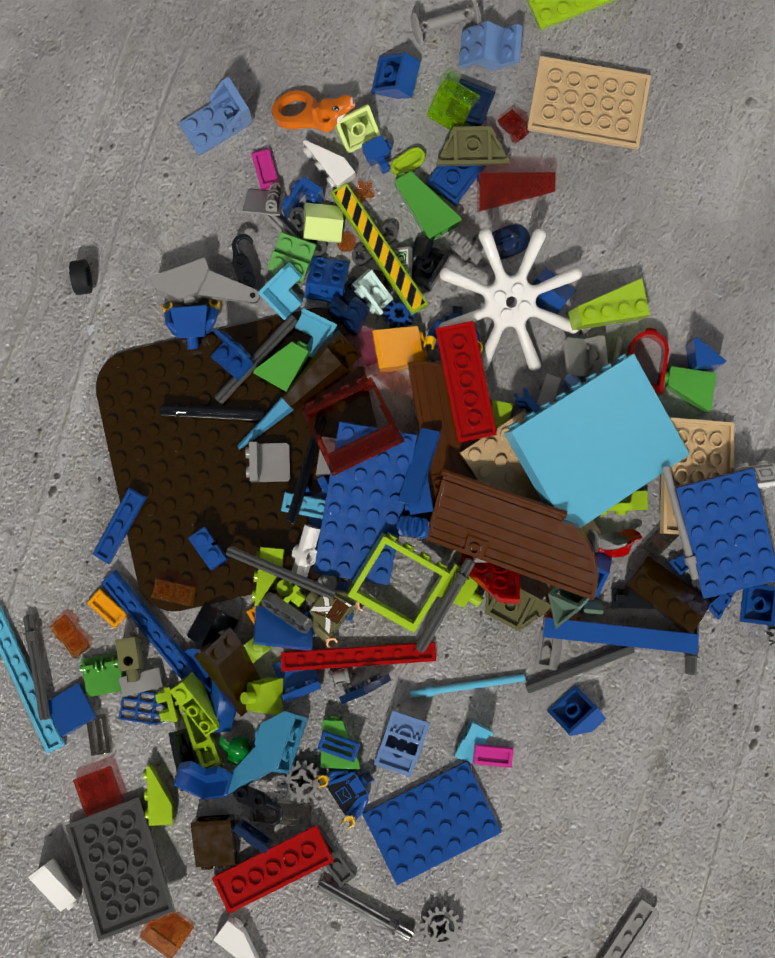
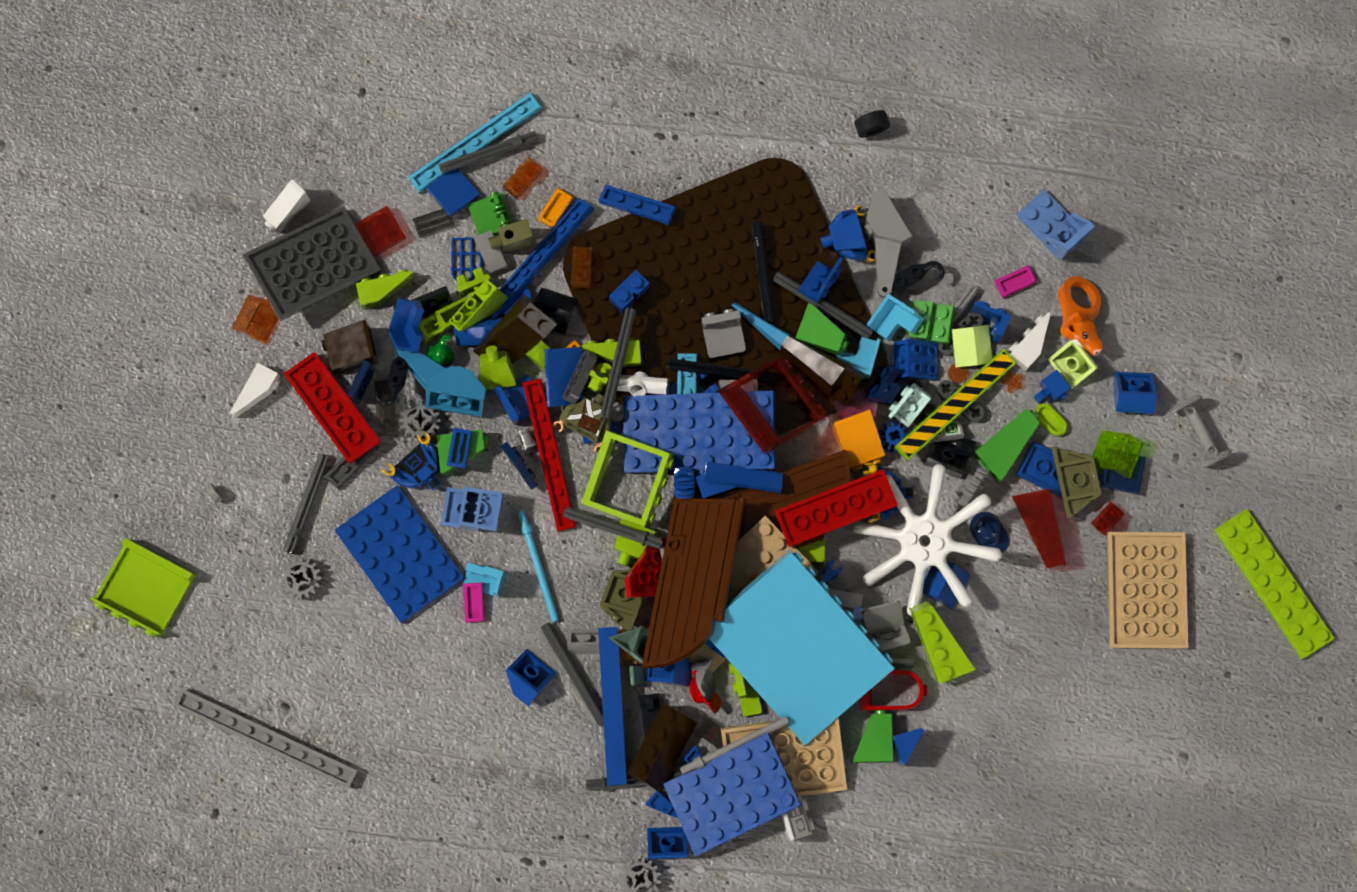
camera: 80 degrees right, 5 degrees down
light grey hinge [242,182,286,216] -> none
medium blue bracket [459,21,523,71] -> none

